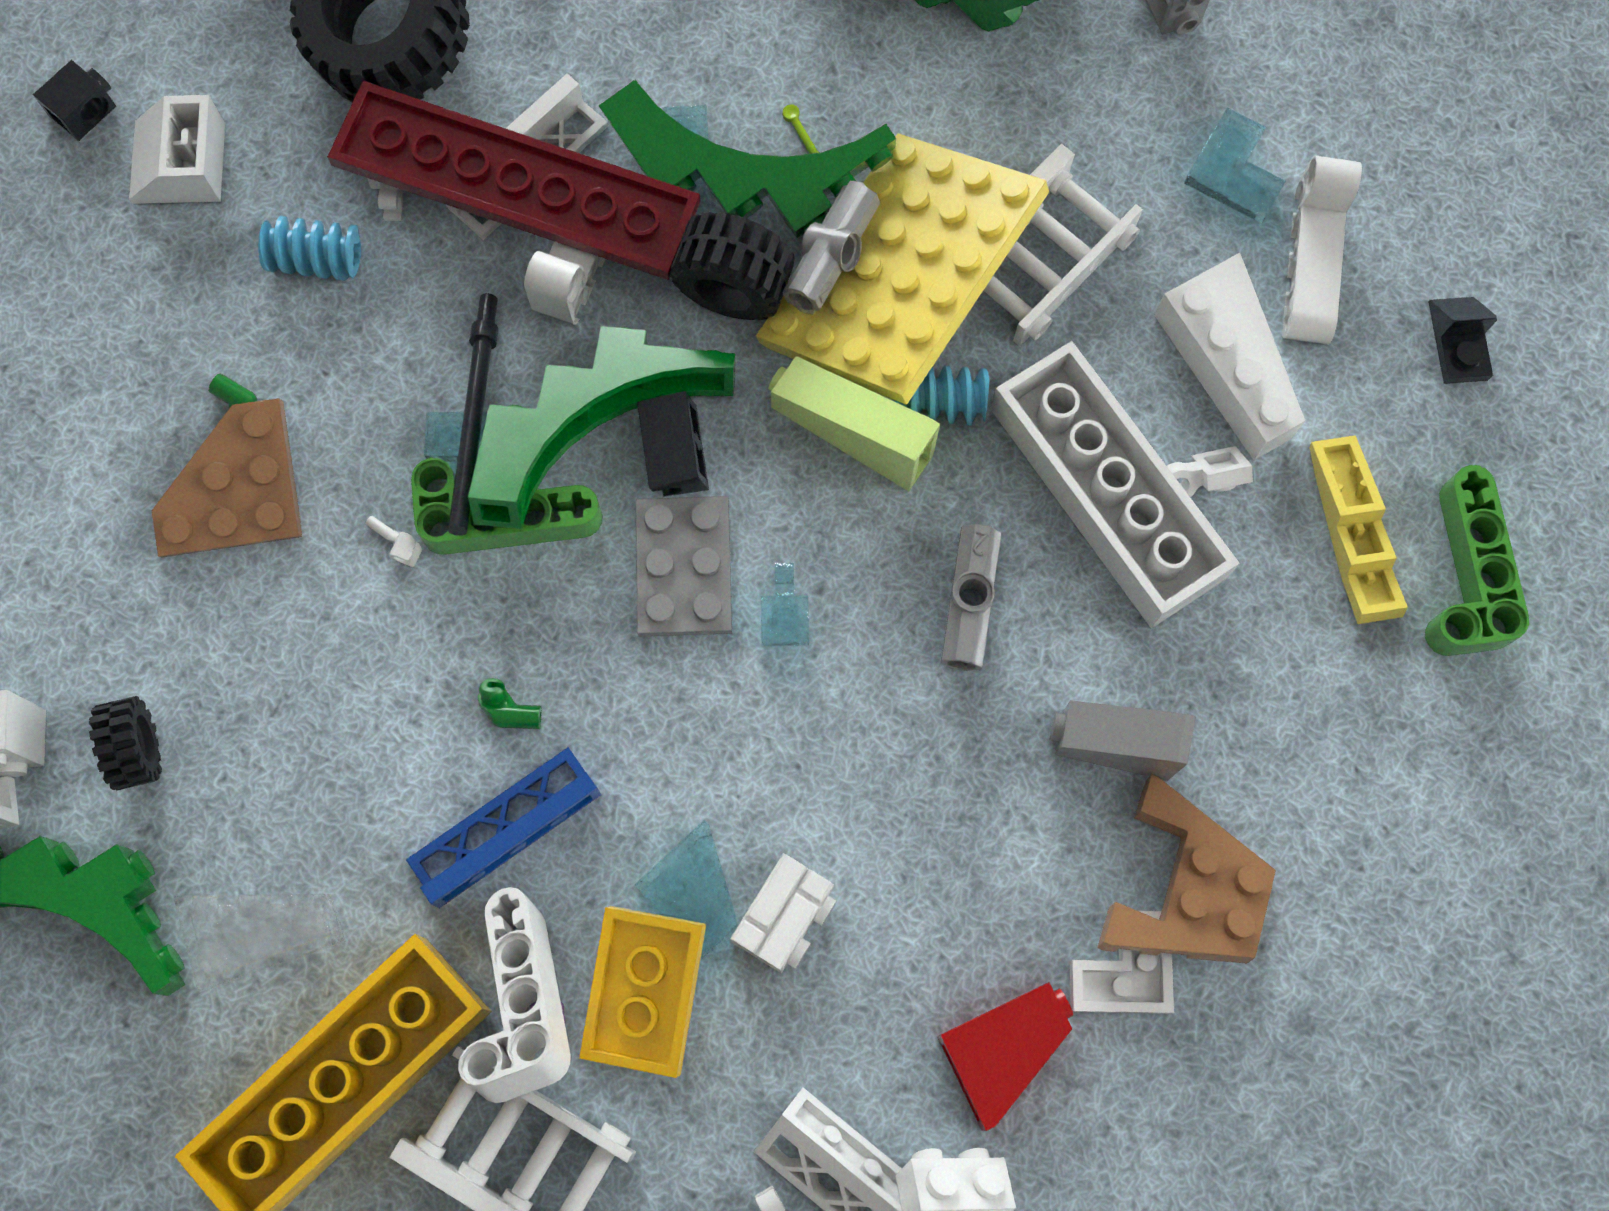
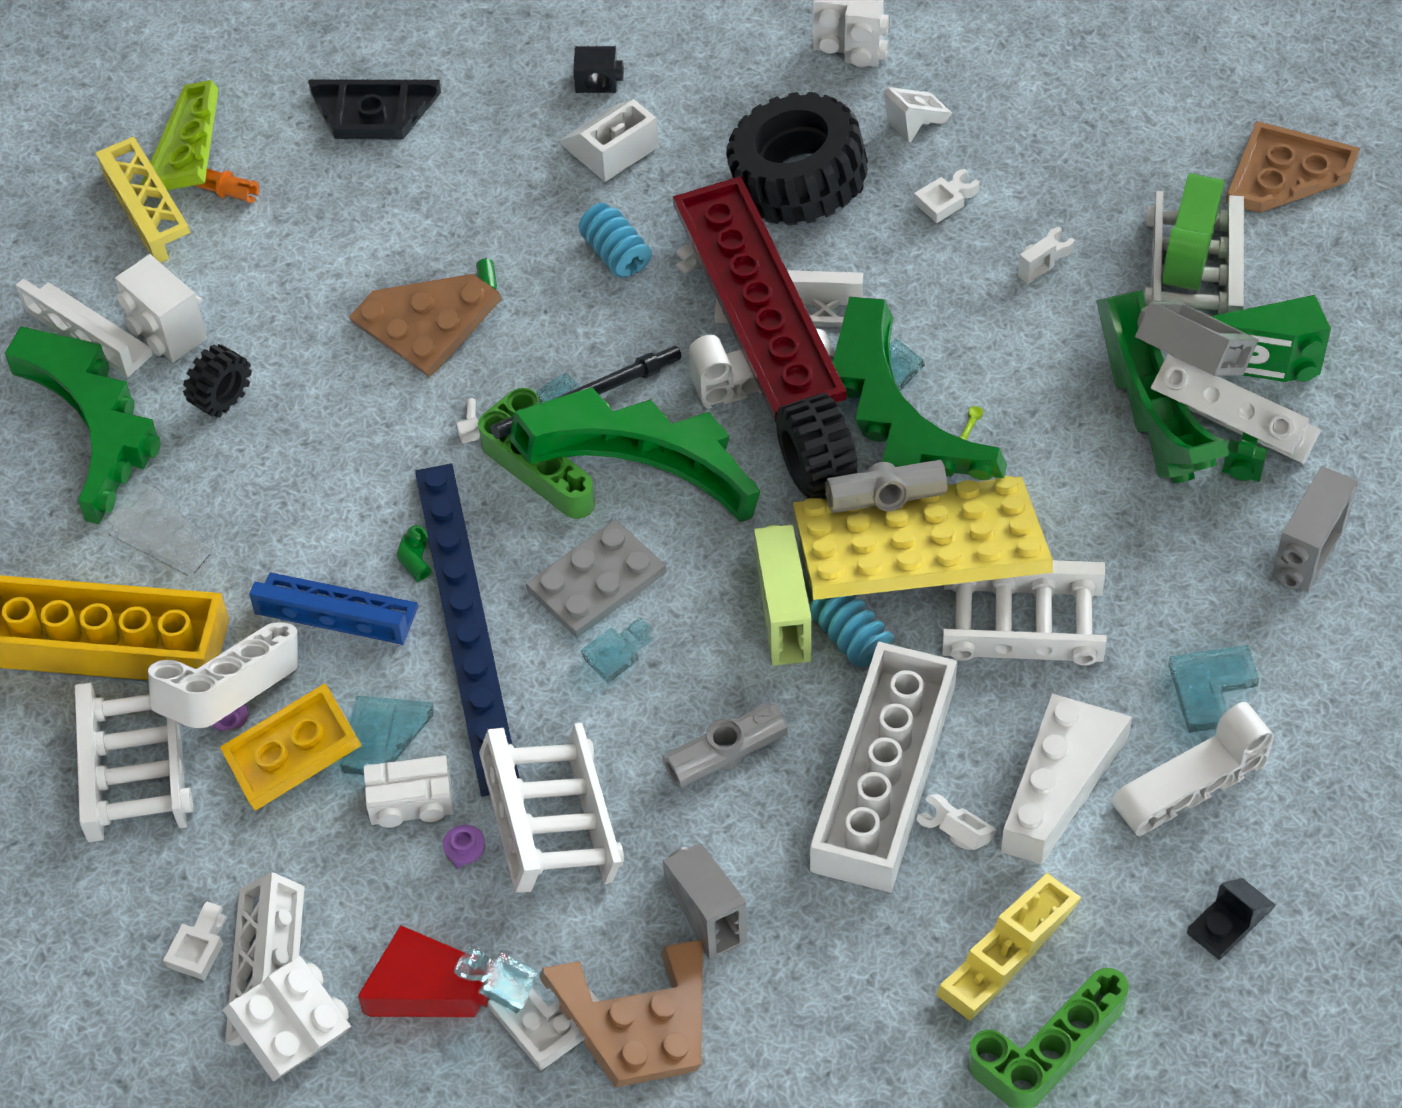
camera: 55 degrees right, 20 degrees down
black hinge [637,391,709,497] -> none
none -> dark blue plate [415,463,519,797]
none -> medium lavender plate [443,825,485,869]
none -> clear light blue plate [454,946,538,1014]
none -> white fence [479,723,624,893]

